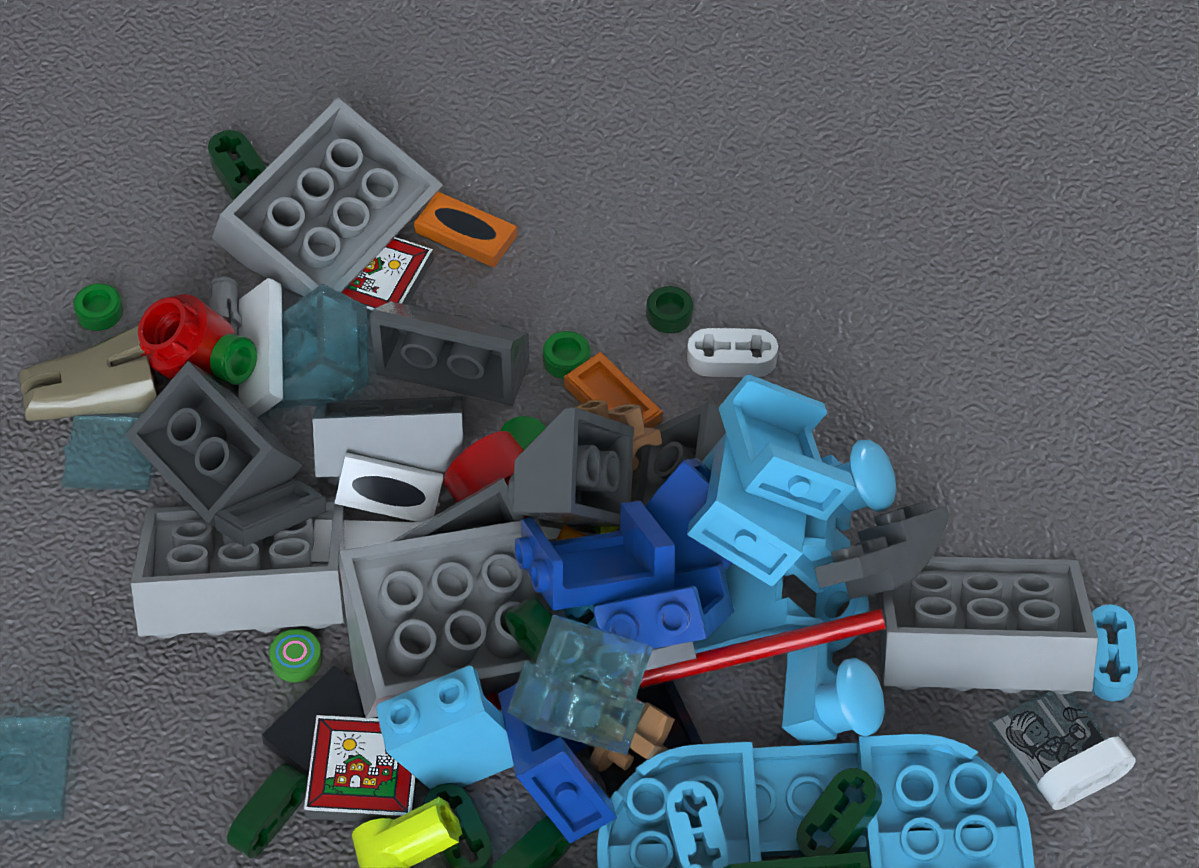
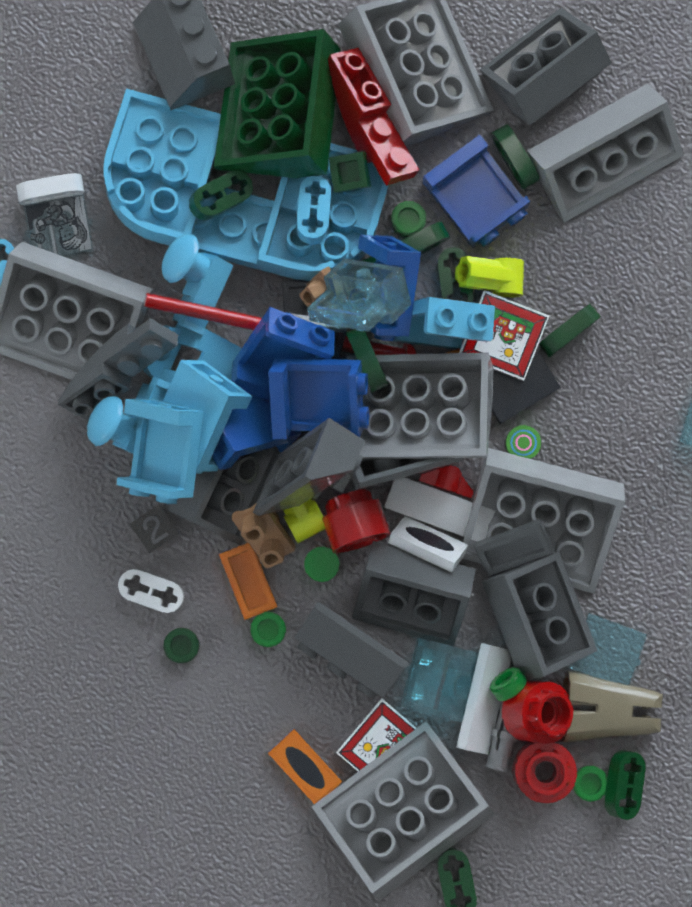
camera: 165 degrees left, 30 degrees up
none -> red piece [512,742,577,804]
none -> dark green beam [605,750,646,820]

